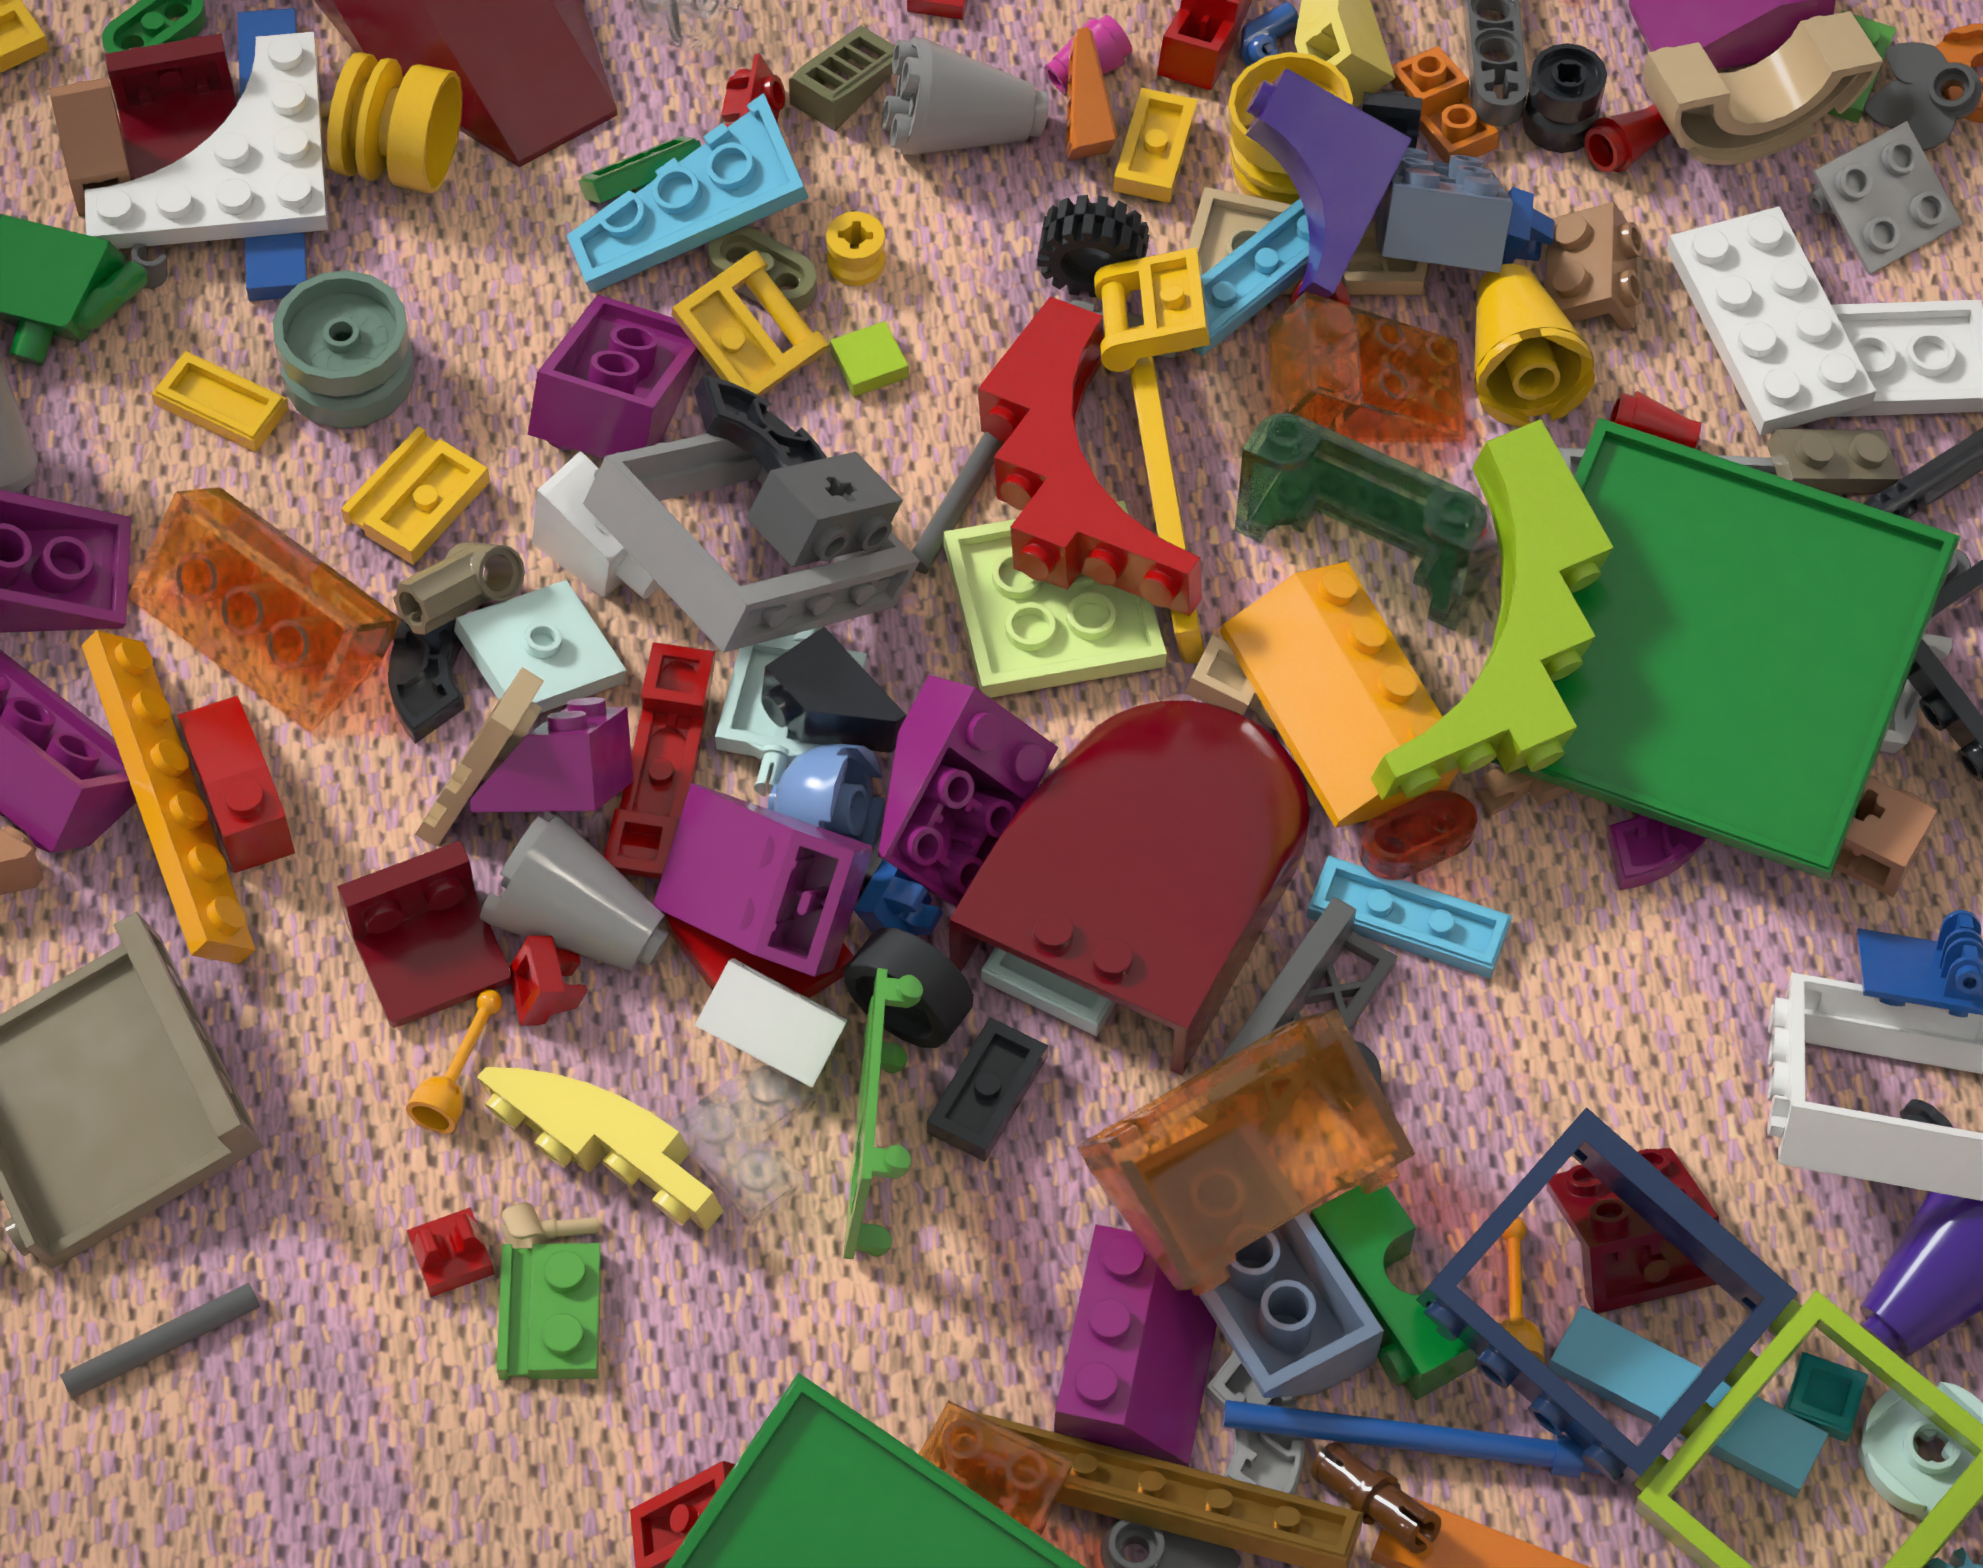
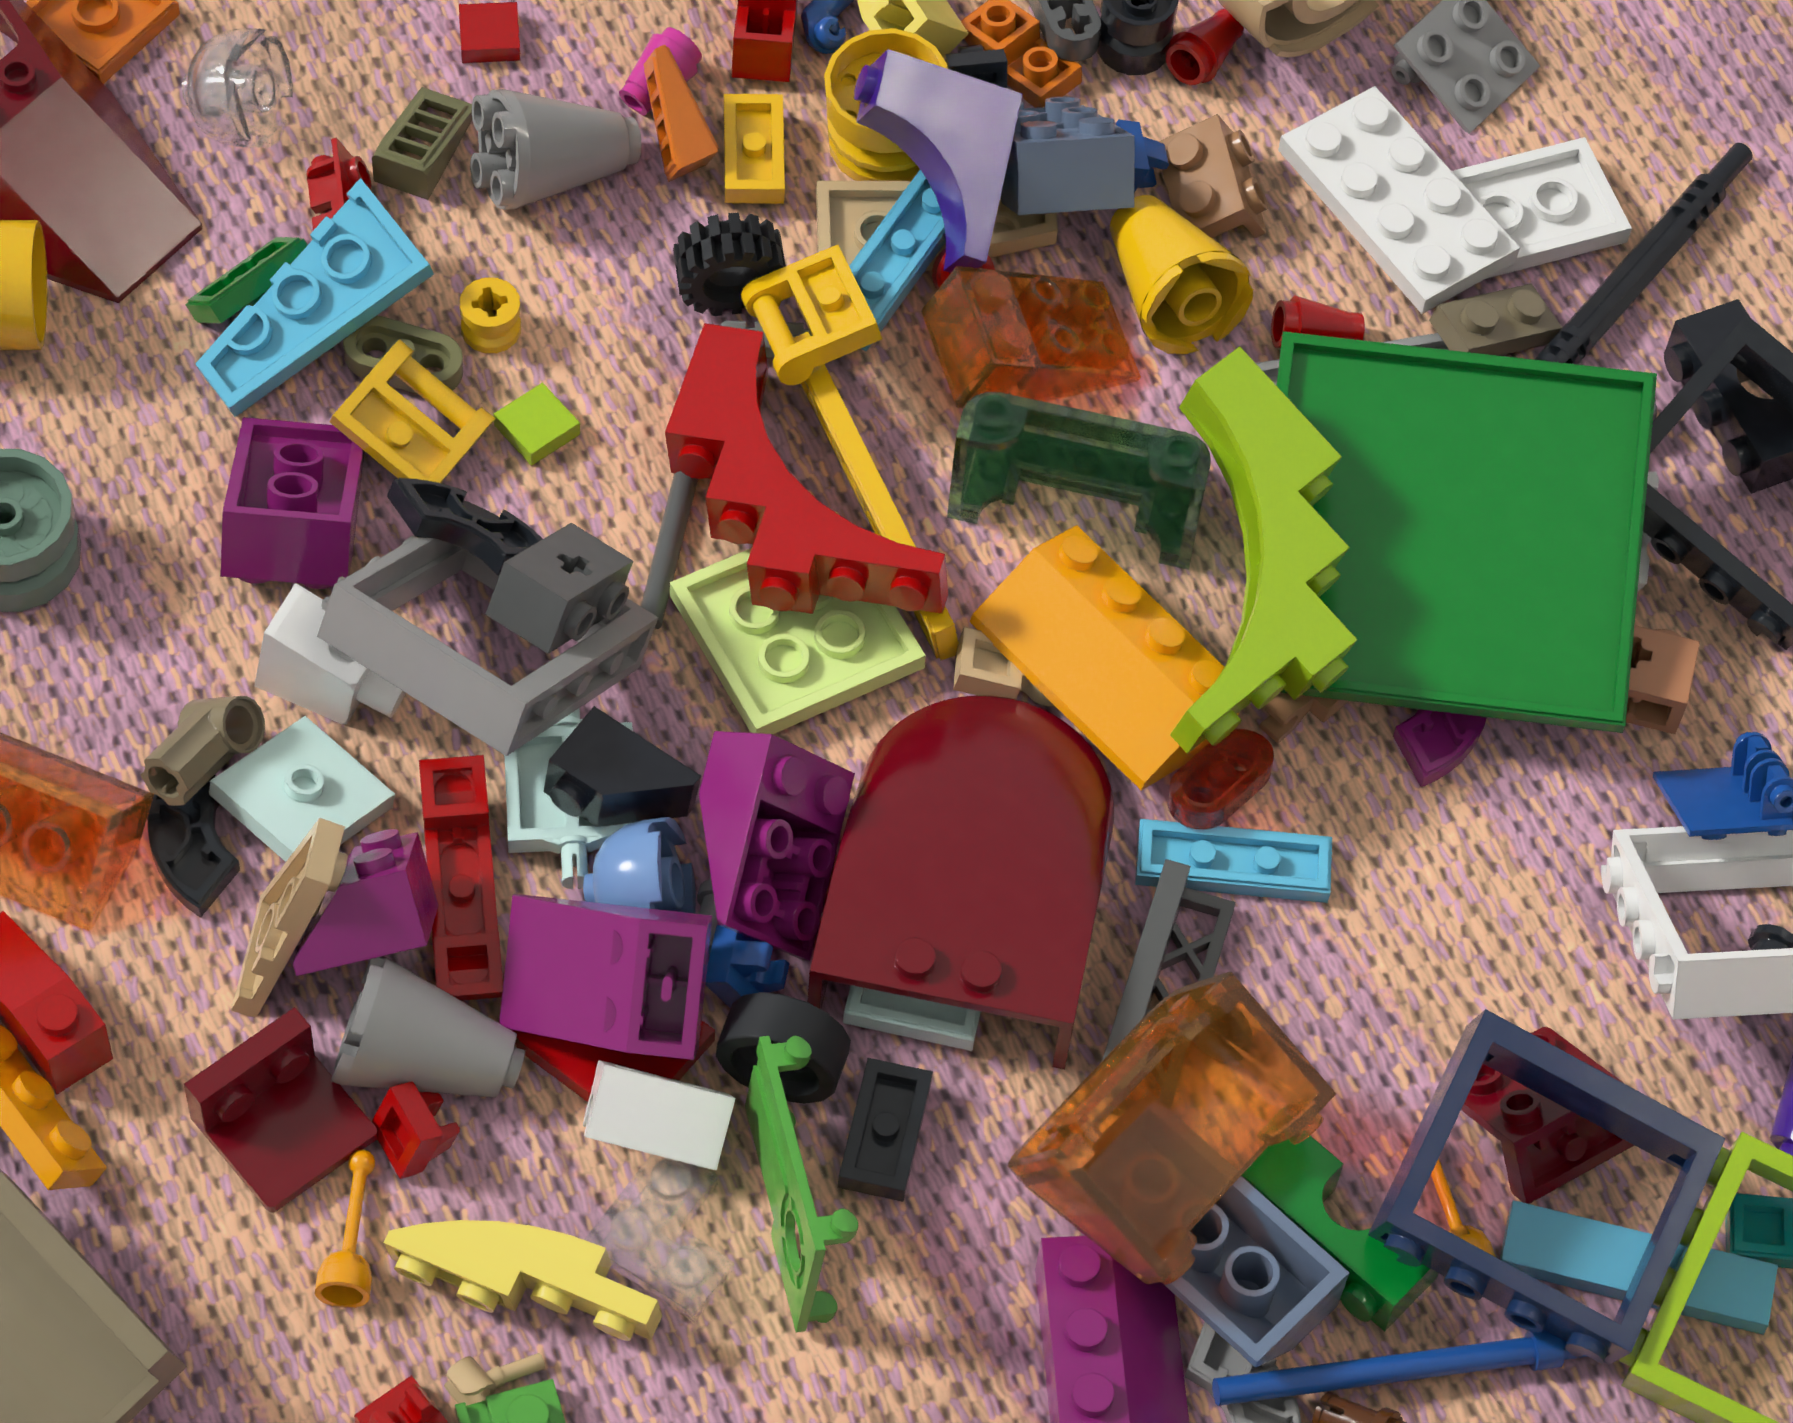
camera: 20 degrees left, 0 degrees up
yellow plate [341,426,490,565] -> none

